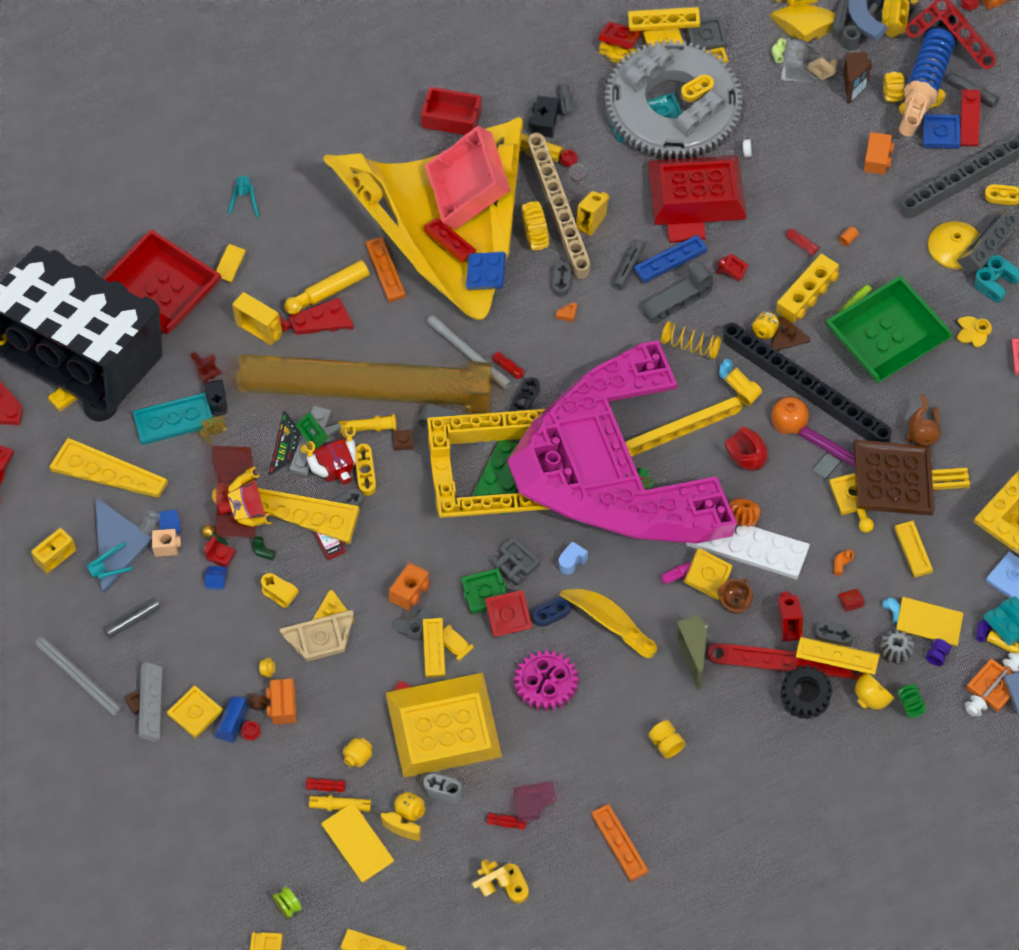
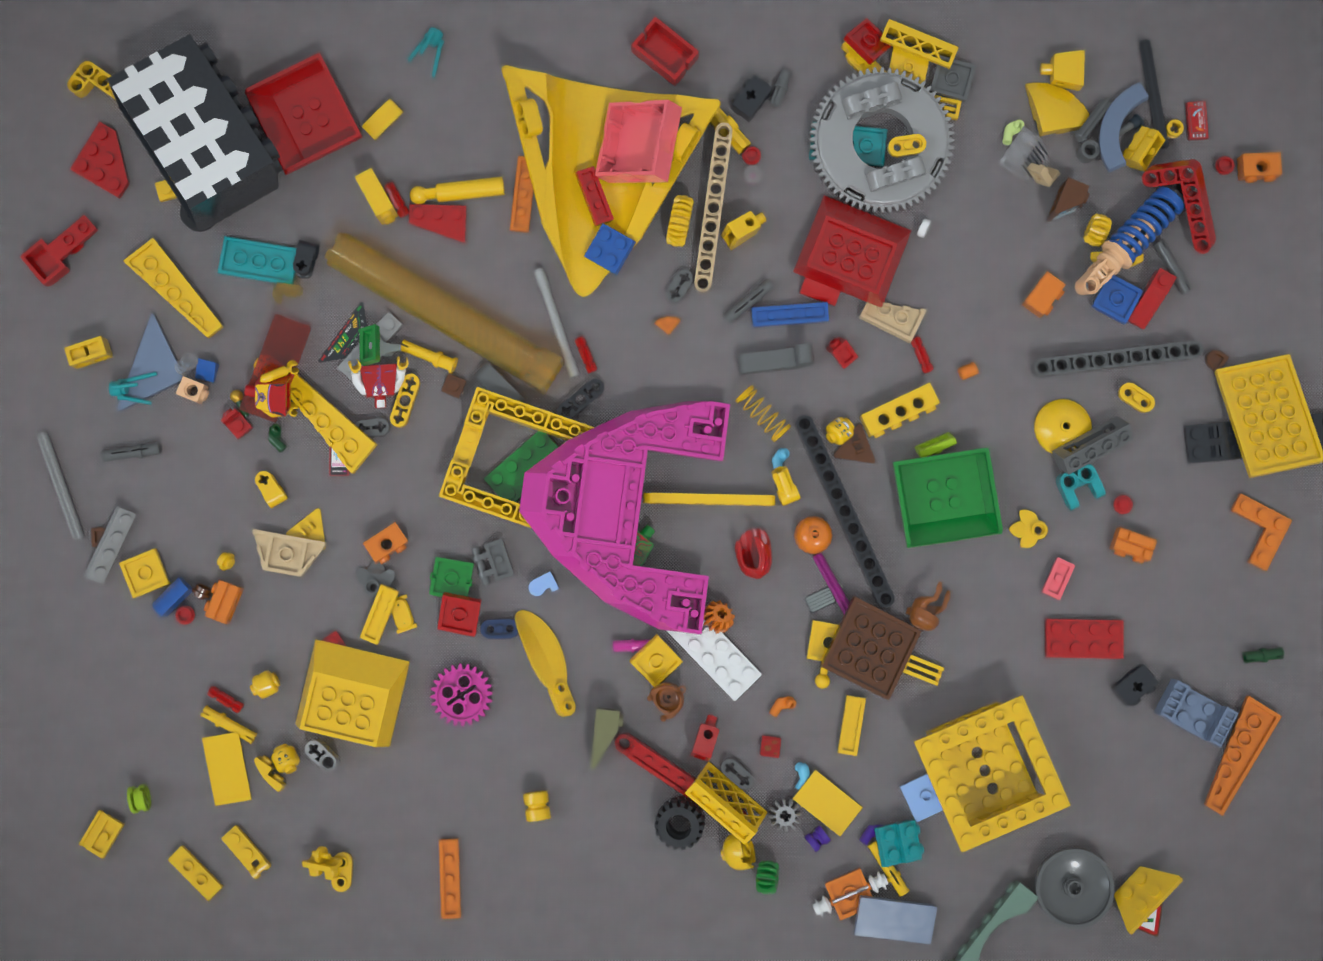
camera: 20 degrees right, 25 degrees up
clear red arm [190,352,221,383] -> none
blue slope [205,566,228,589] -> none
red axle [487,813,527,830] -> none
clear pink tile [513,782,557,822] -> none
none -> yellow plate [221,825,272,880]
none -> tan wing [859,302,927,344]

